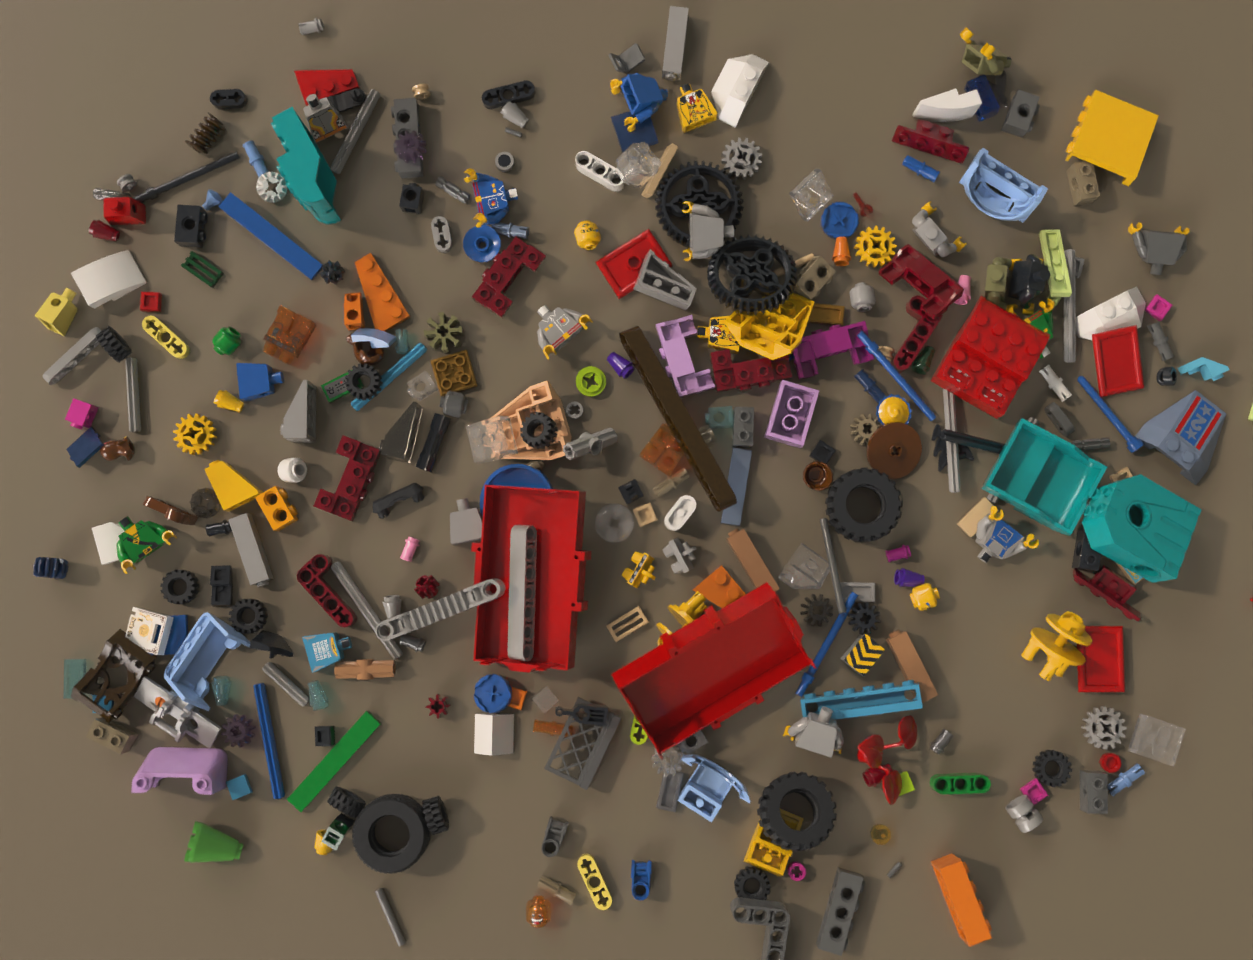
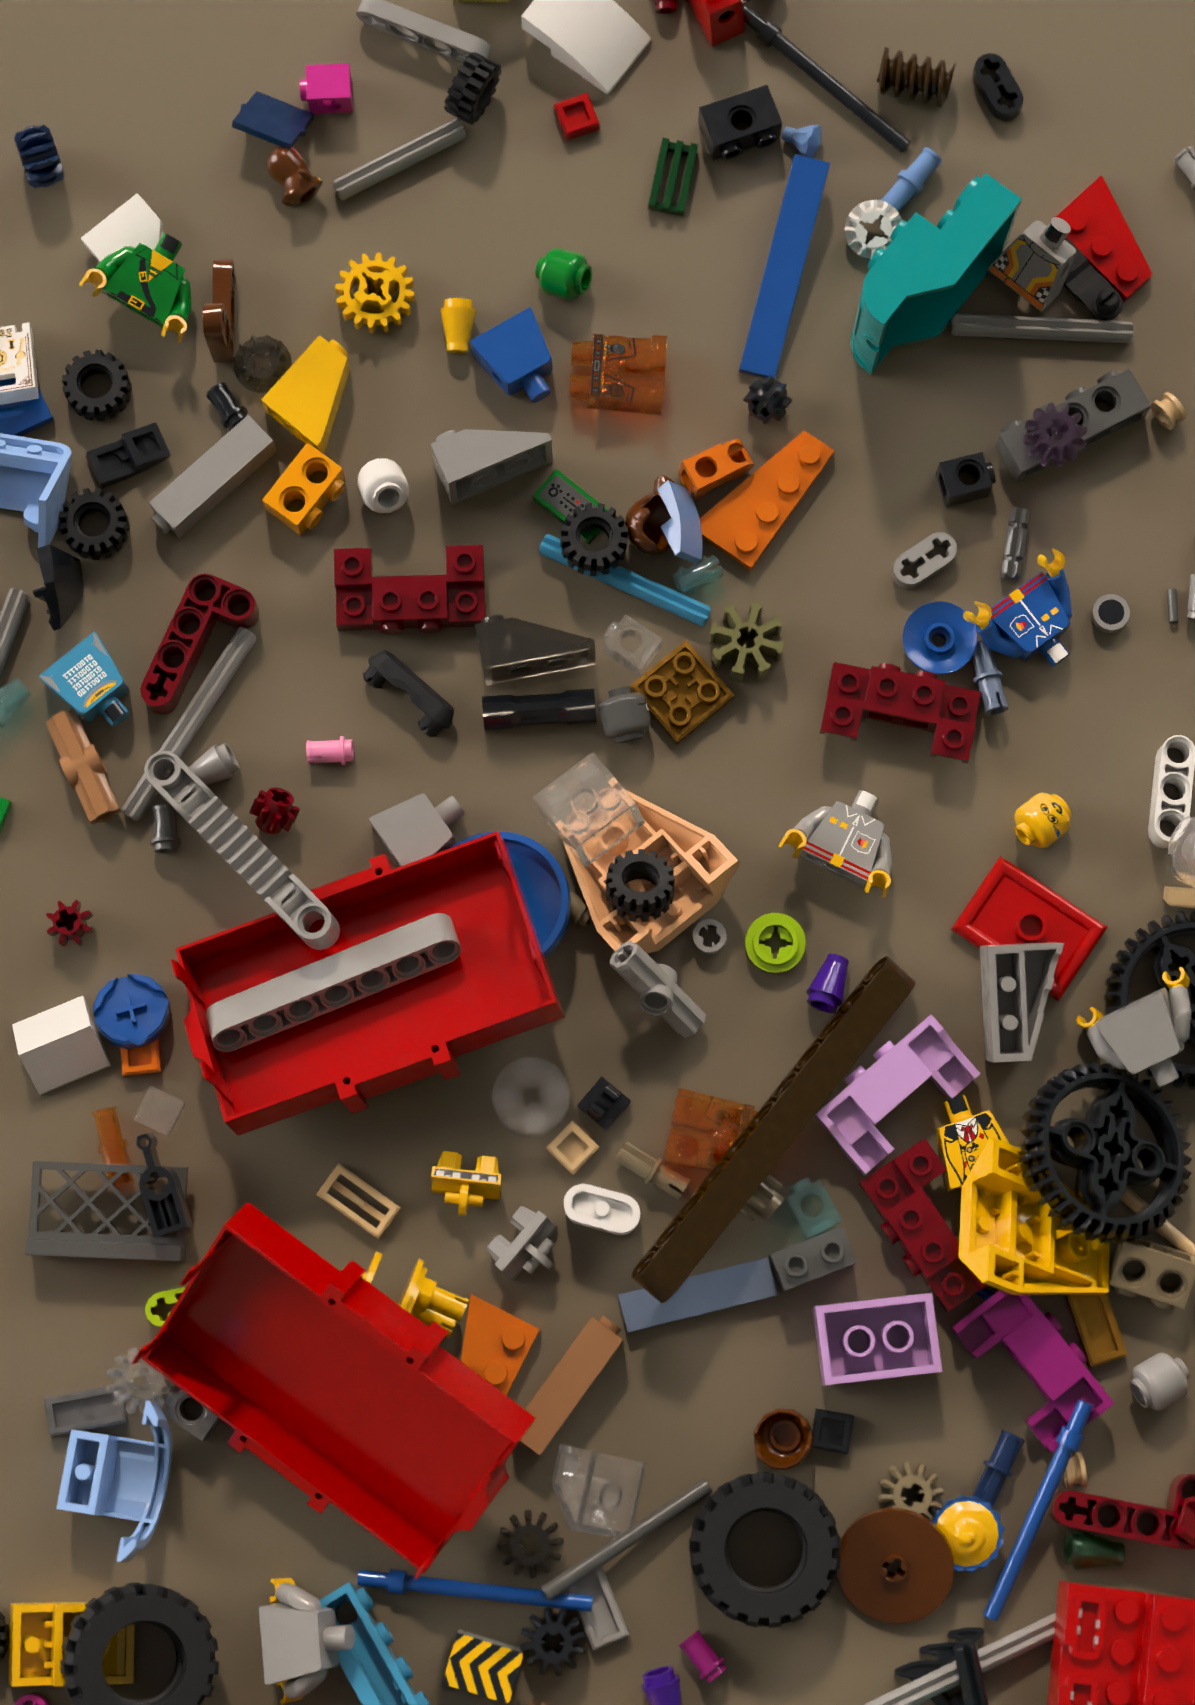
camera: 65 degrees right, 5 degrees down
light yellow beam [142,316,190,359] -> none

